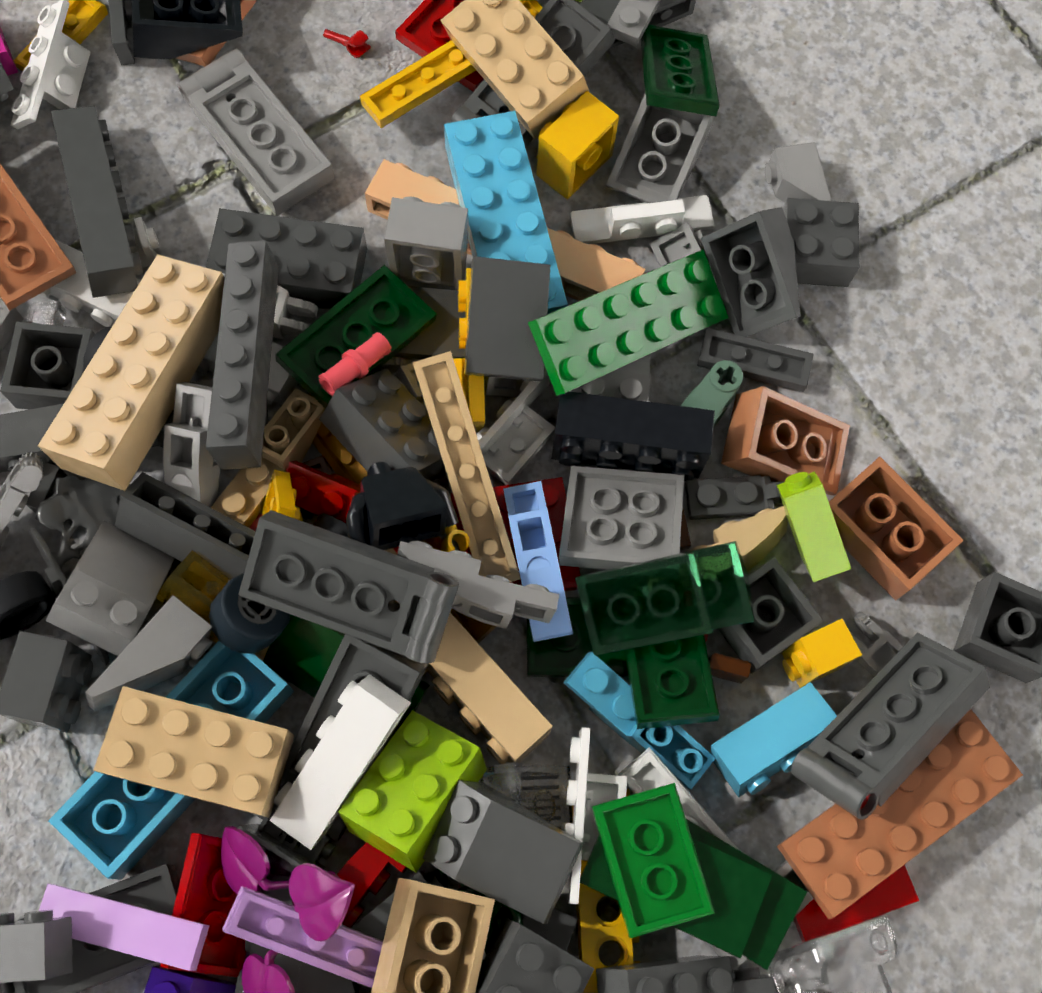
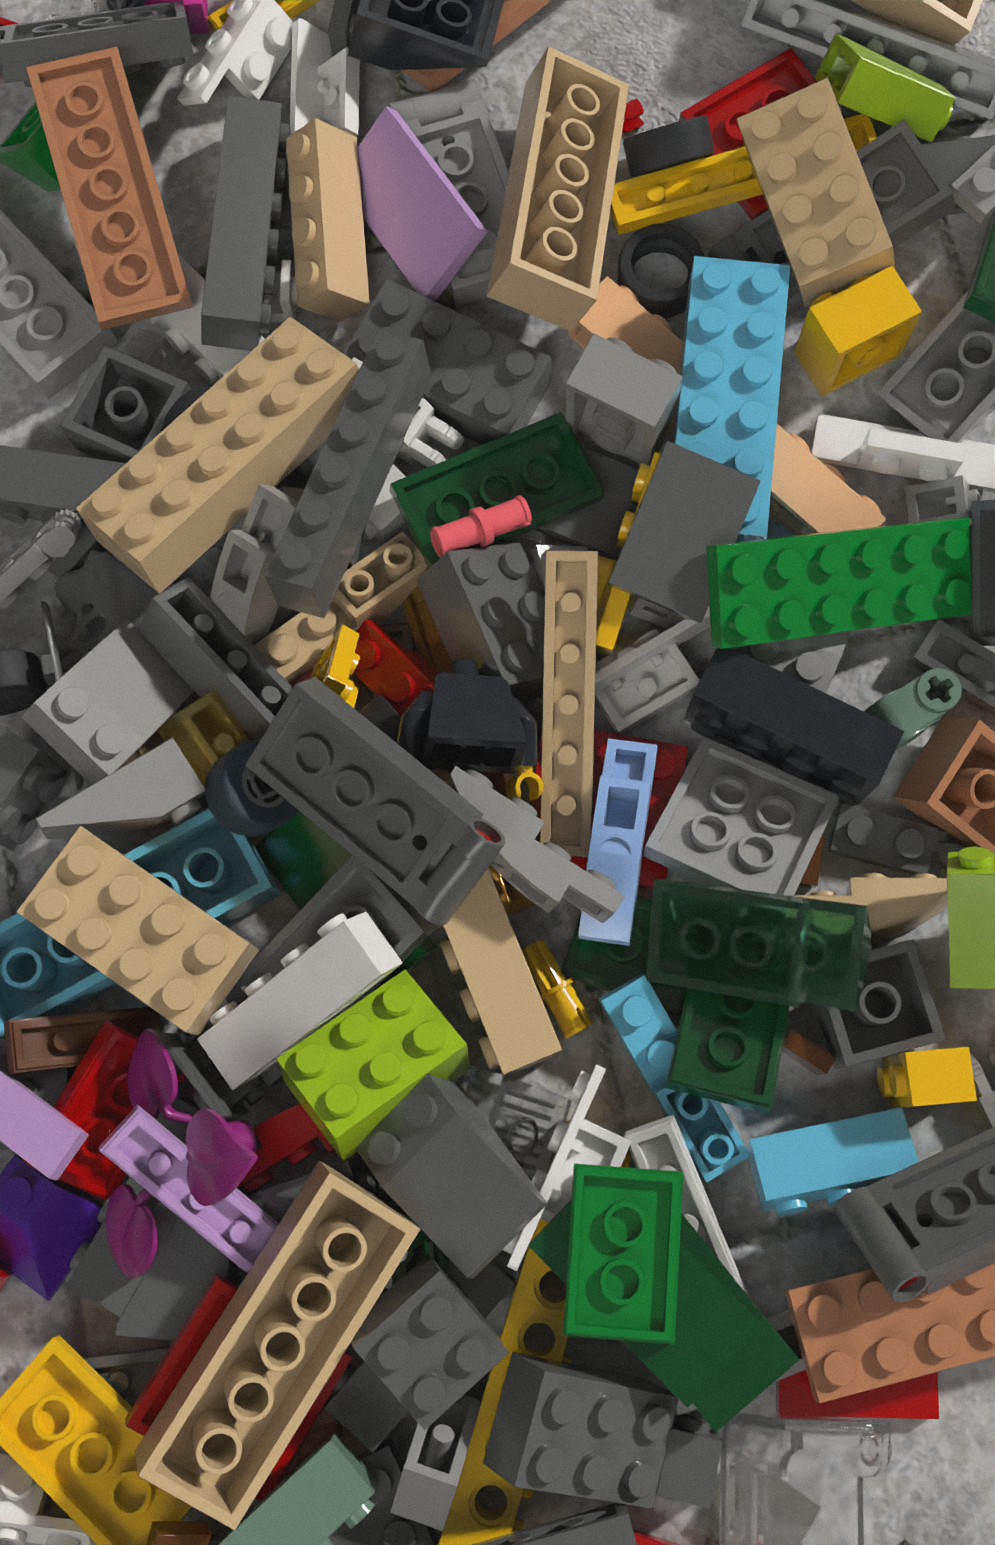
camera: 30 degrees right, 5 degrees up
none -> reddish brown tile [4,1006,161,1075]
none -> tan brick [286,118,370,322]
none -> white bracket [288,18,361,177]
none -> lavender tile [358,106,488,301]
none -> tan brick [486,46,629,331]
none -> yellow axle [522,940,594,1039]
none -> black tyre [618,224,705,318]
none -> black tyre [623,116,715,177]

